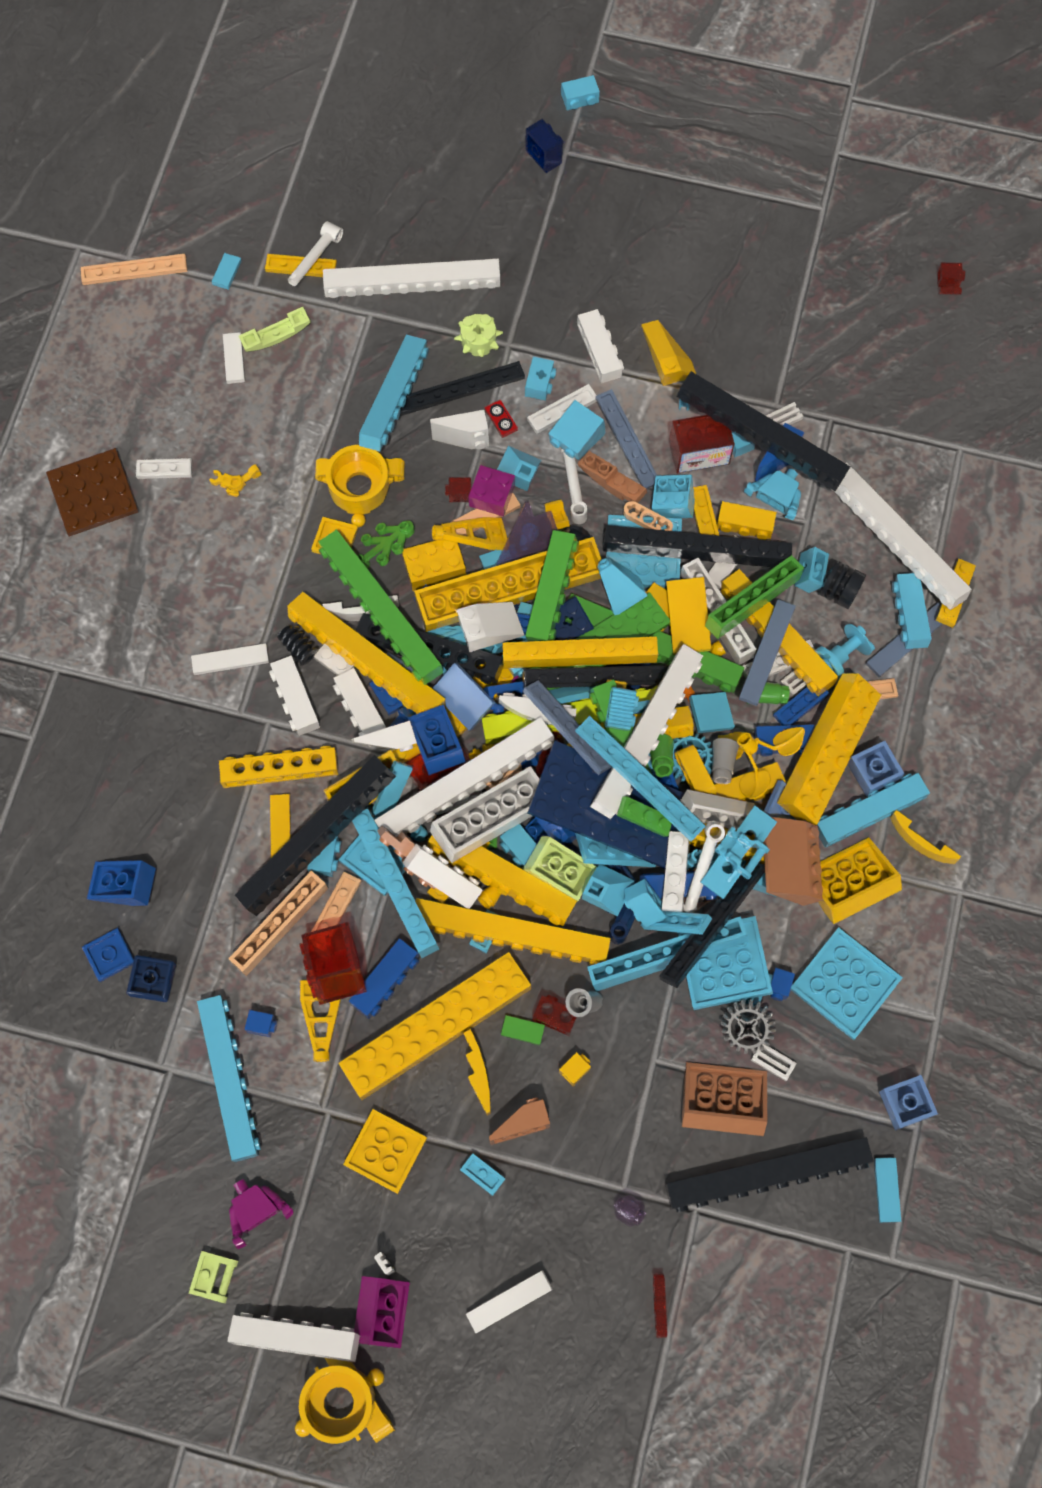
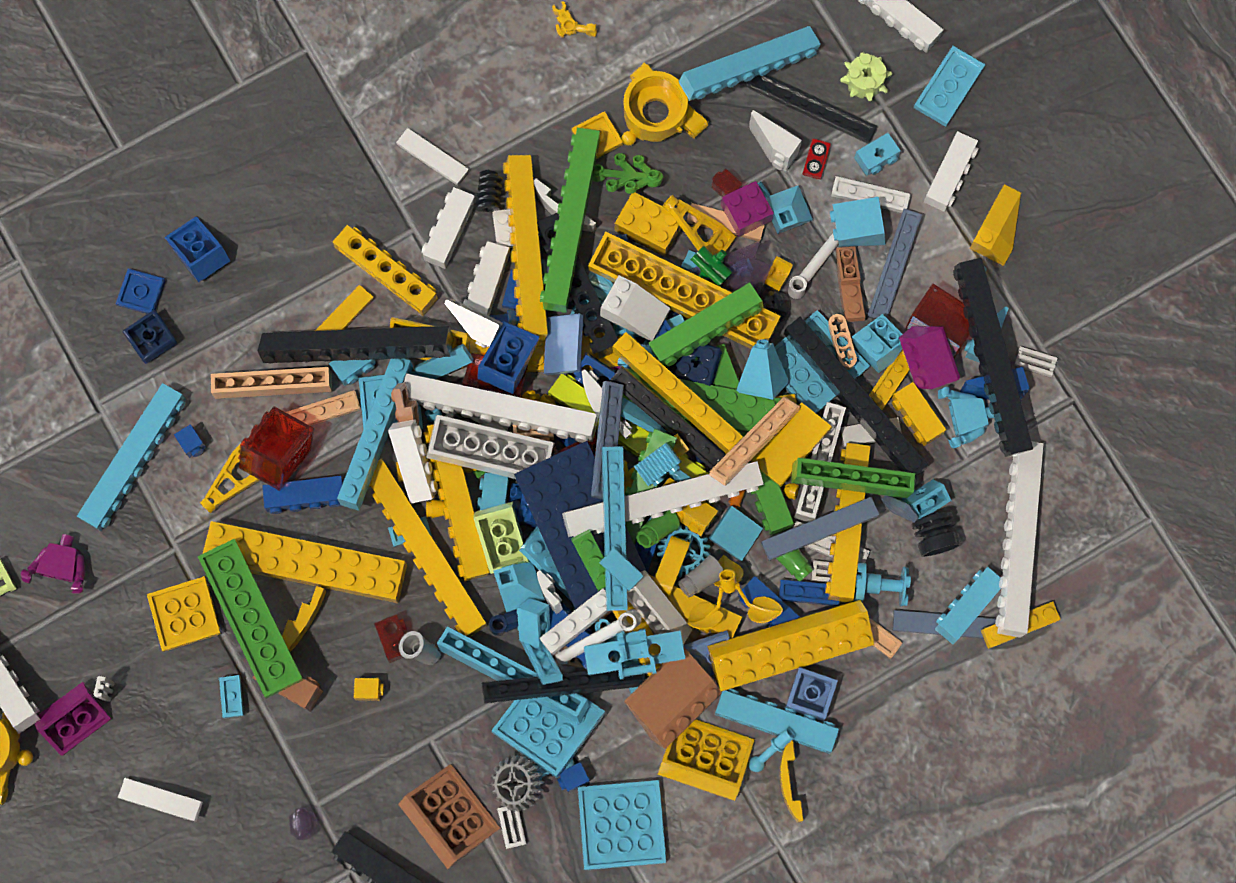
camera: 45 degrees right, 5 degrees up
bright green tile [501,1015,545,1046] -> none
none -> bright green plate [198,539,303,699]
none -> white slope [537,570,563,614]
none -> medium azure tile [599,548,643,591]
none -> green pin [690,246,732,286]
none -> light nougat tile [710,396,800,486]
none -> medium azure pin [748,728,795,772]
none -> sand blue tile [881,495,918,523]
none -> magenta slope [899,326,960,389]
none -> medium azure plate [913,46,985,127]

